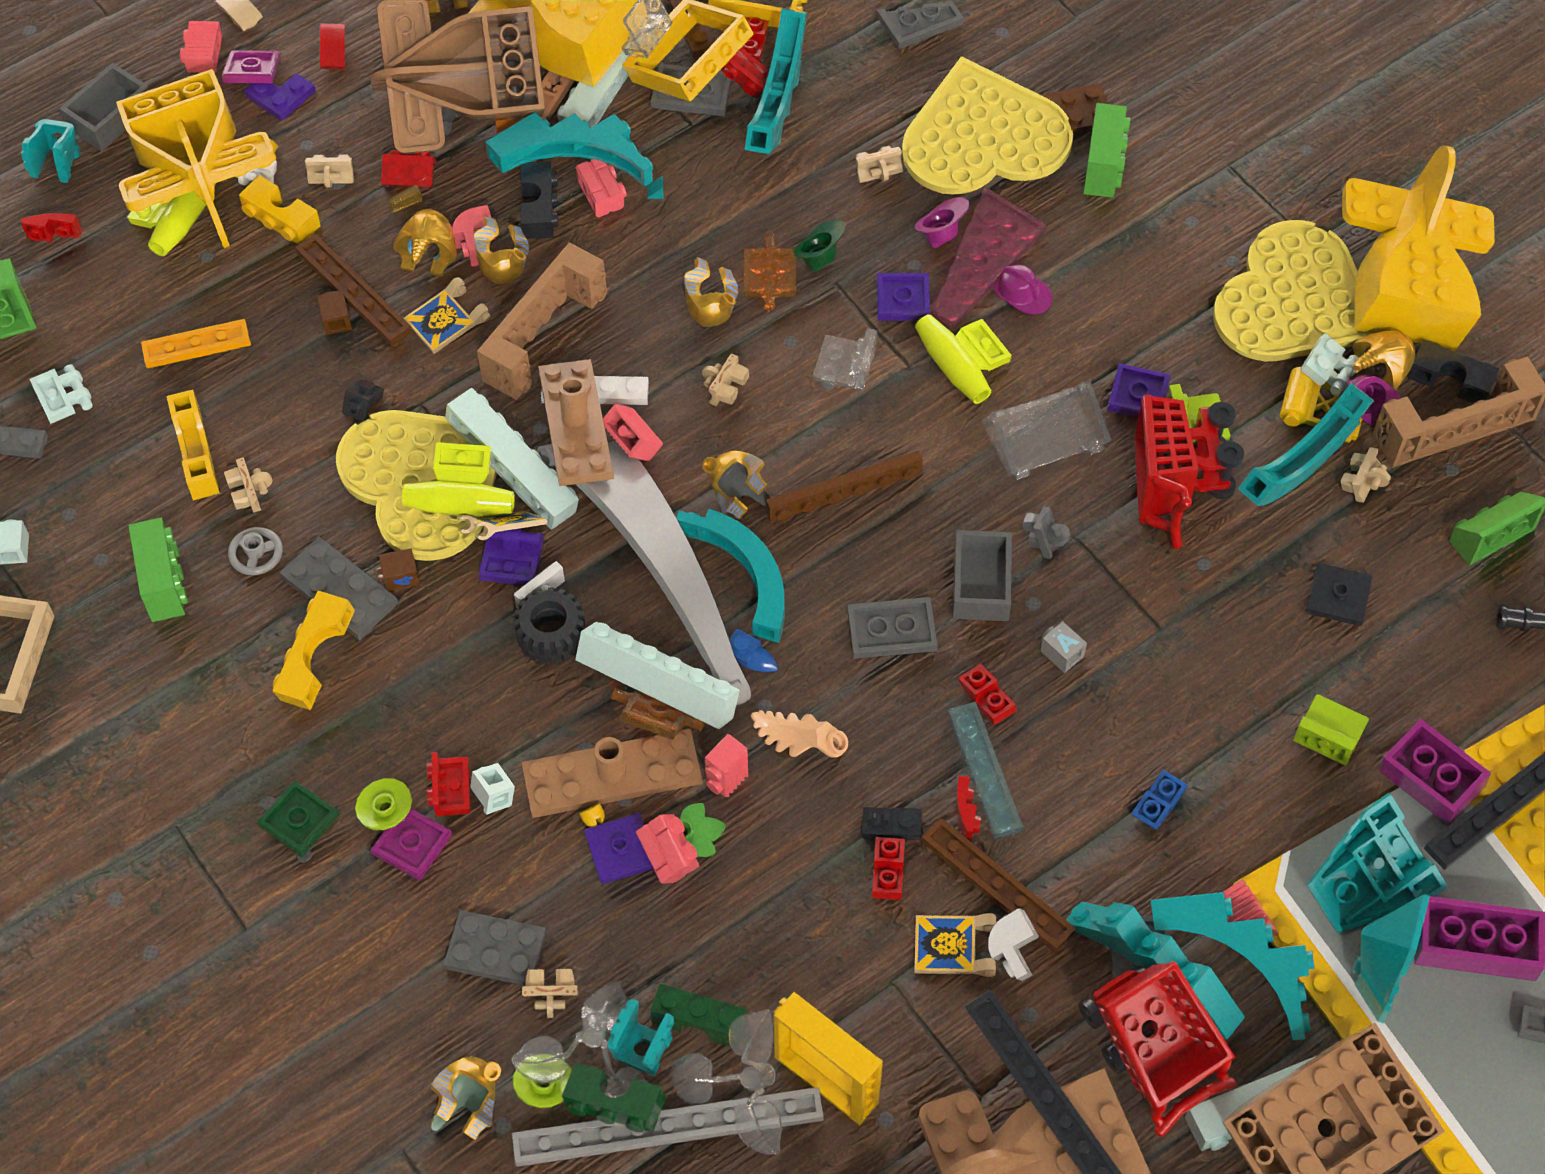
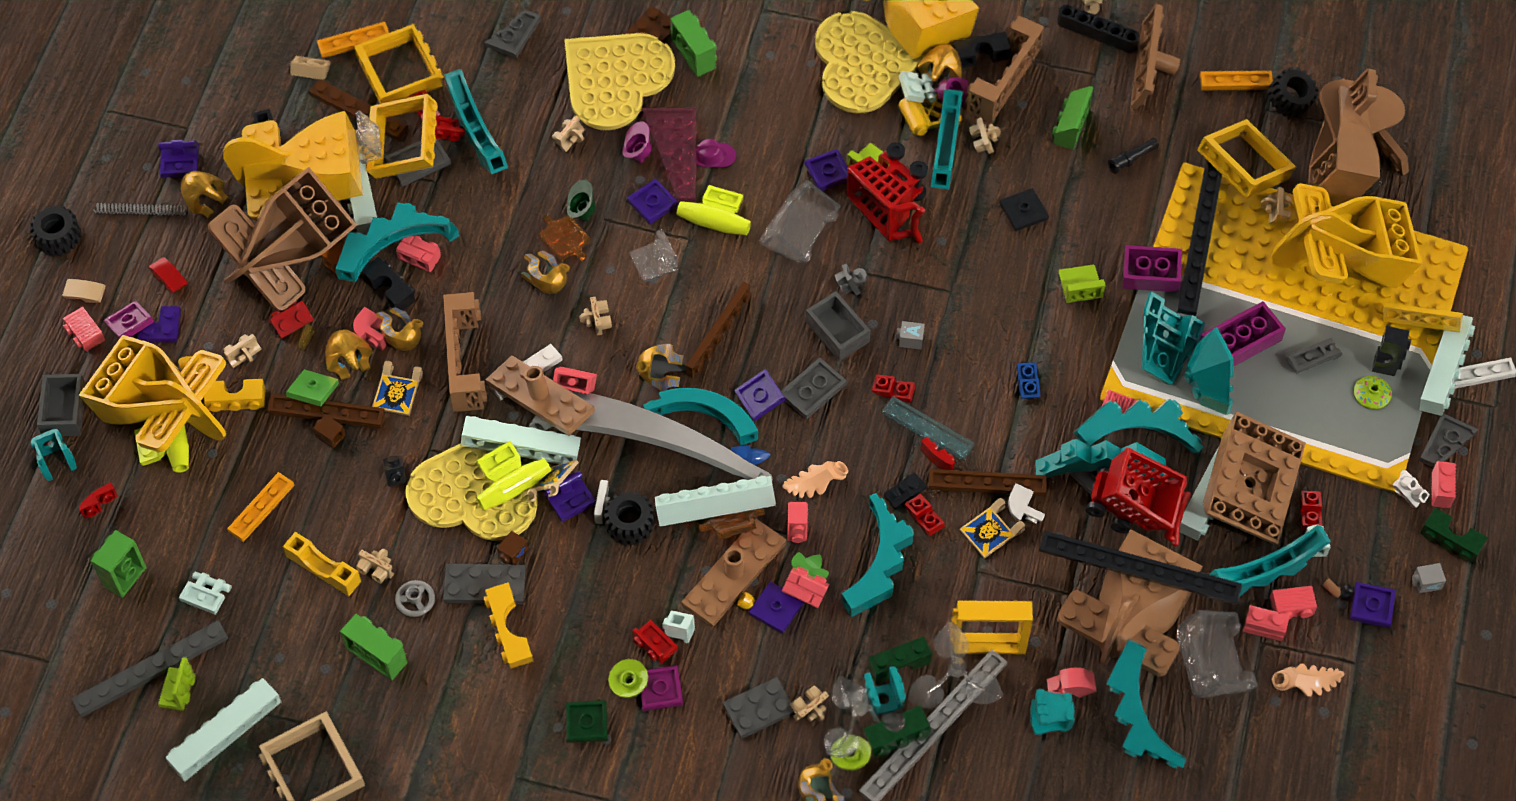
camera: 40 degrees left, 0 degrees up
none -> bright green plate [286,370,339,407]
none -> plate [734,369,786,421]
none -> teal arch [841,493,914,617]

